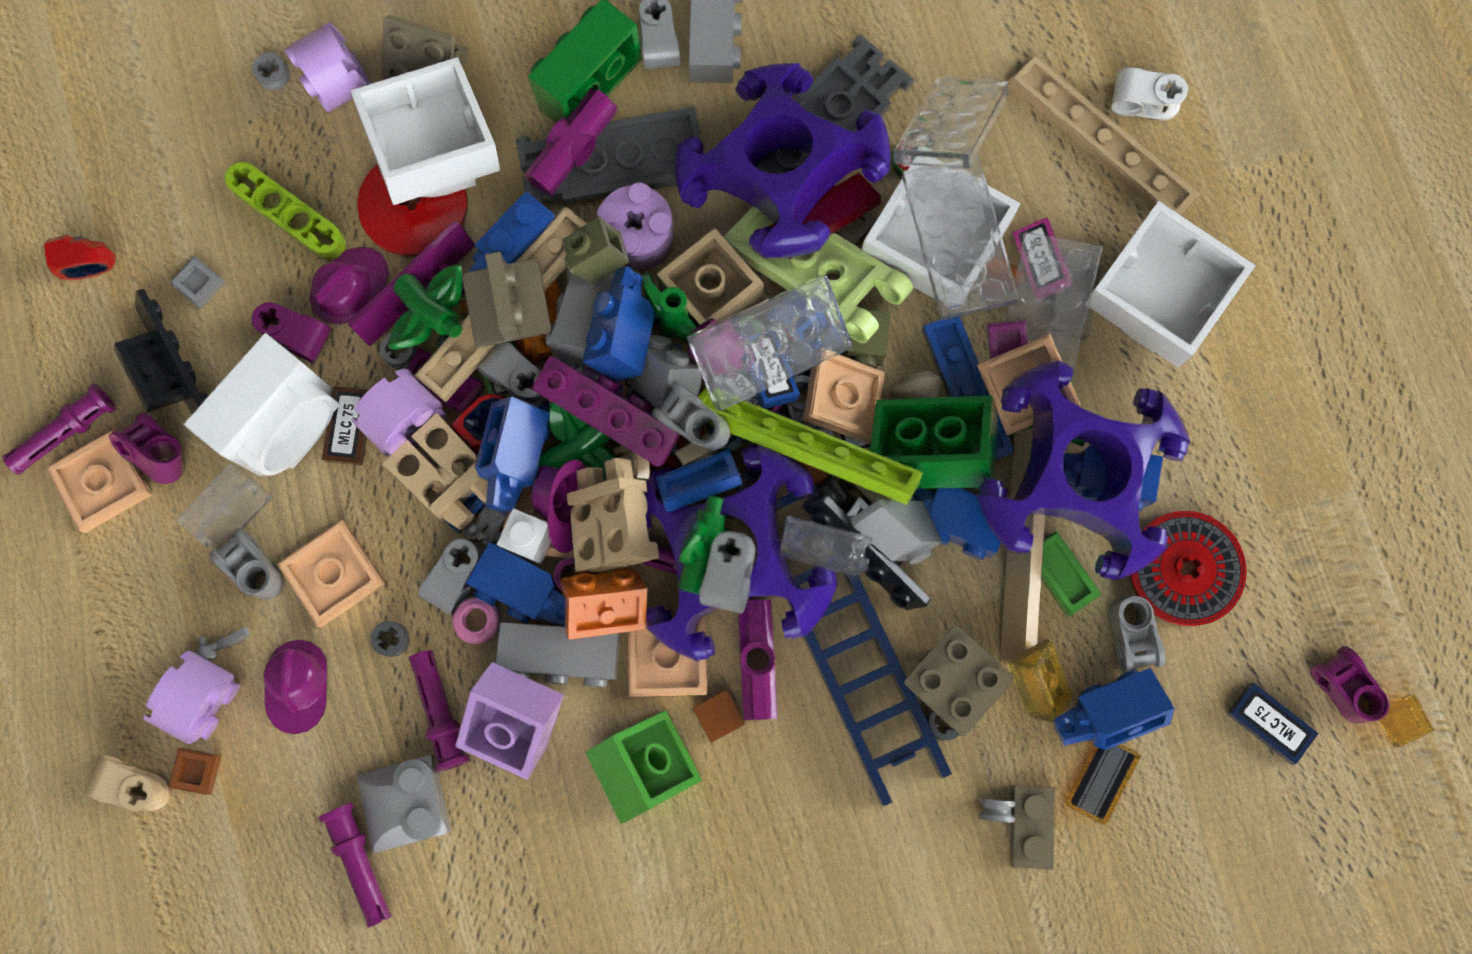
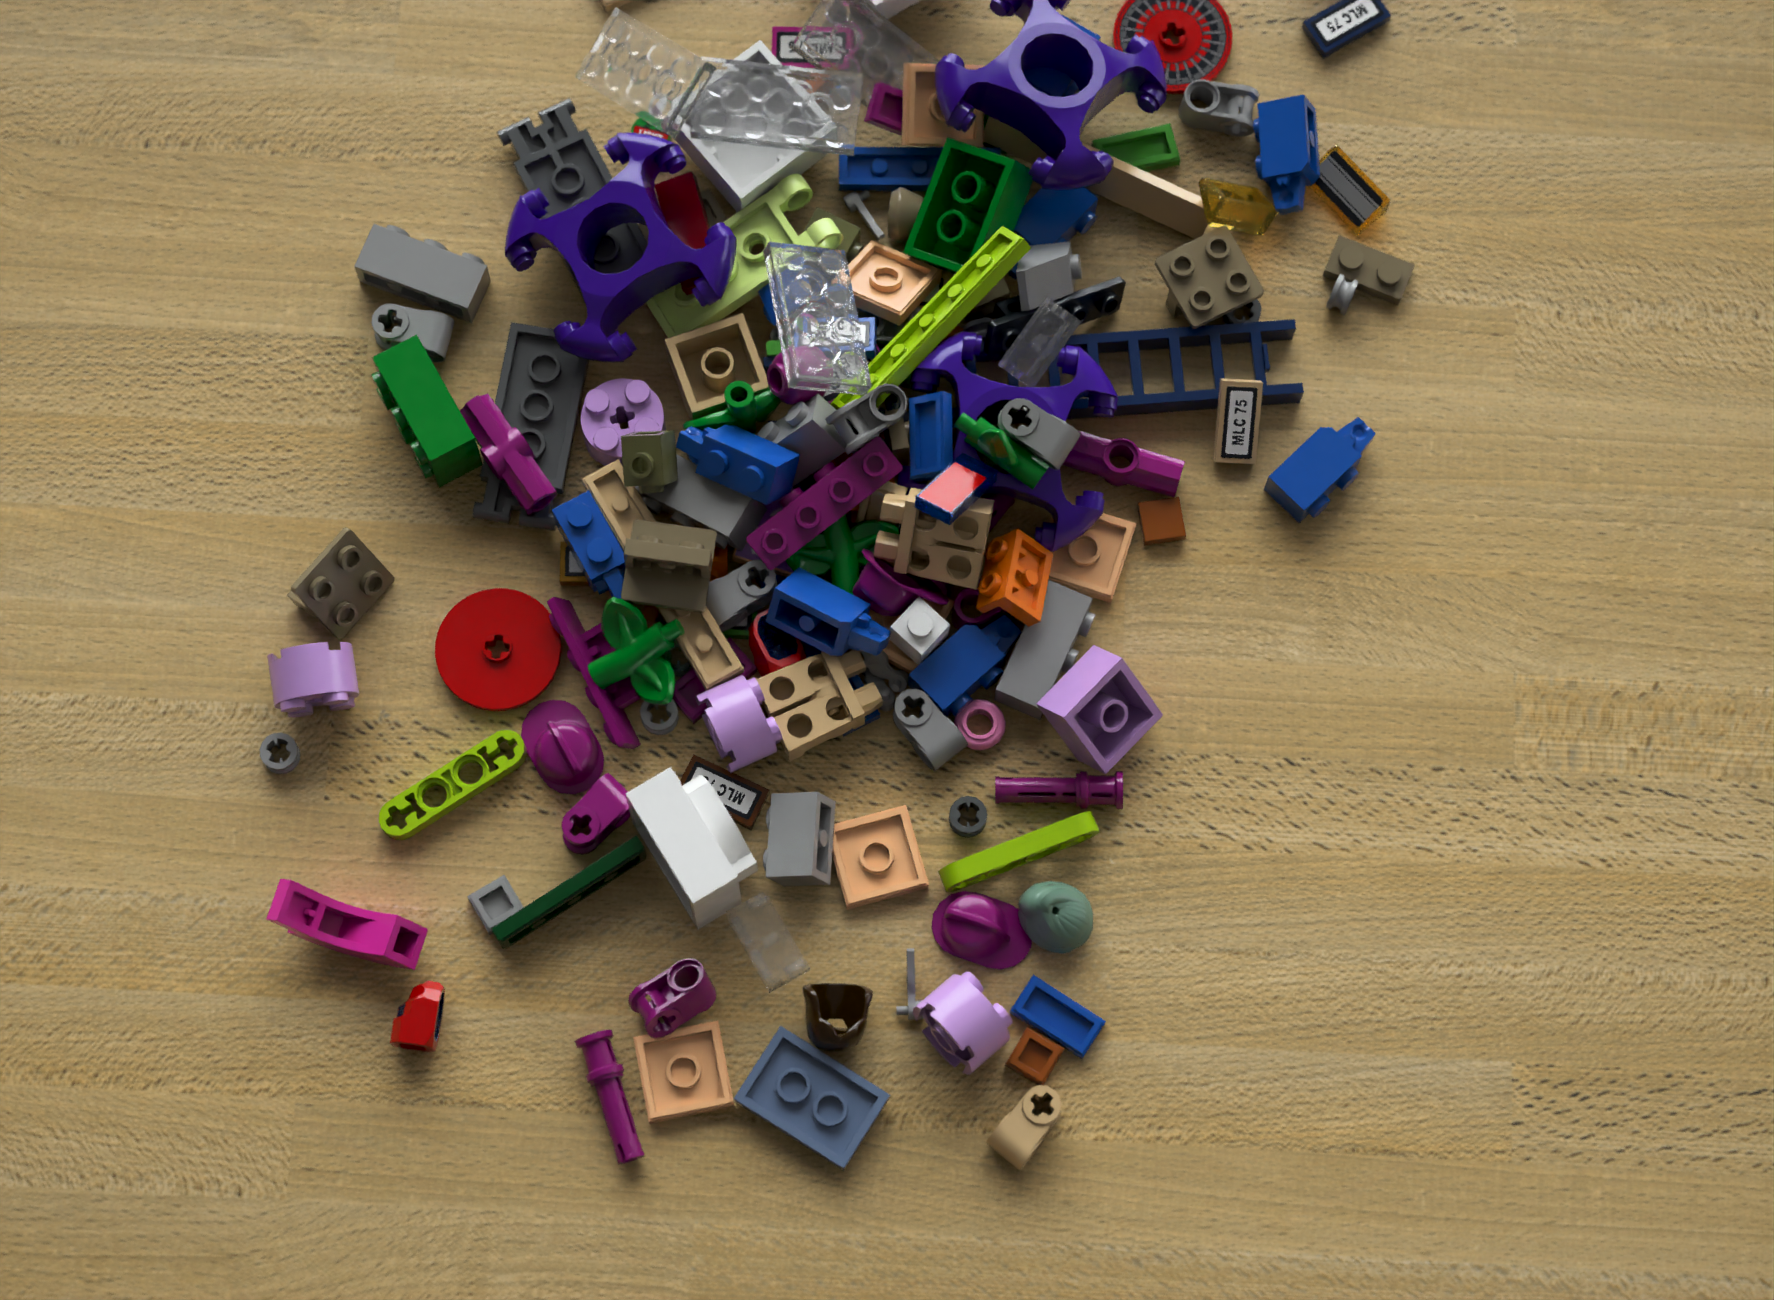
camera: 75 degrees left, 5 degrees down
black bracket [114,289,208,414] -> none
light grey piece [209,527,284,600] -> none
magenta pin [318,802,392,928] -> none
white container [350,57,500,205] -> none
light grey slope [356,755,451,853] -> none
bright green slope [585,710,702,824] -> none
none -> dark pink arch [266,878,428,970]
none -> dark green tile [491,835,647,949]
none -> sand blue plate [733,1026,890,1171]
none -> light grey brick [763,791,836,886]
none -> dark brown hair [803,983,873,1052]
none -> light grey piece [843,189,885,241]
none -> tile [914,453,998,525]
none -> lime beam [938,811,1100,892]
none -> blue tile [1010,975,1106,1059]
none -> sand green hair [1018,881,1094,954]
none -> tile [1213,378,1263,464]
none -> blue hinge [1264,417,1375,523]

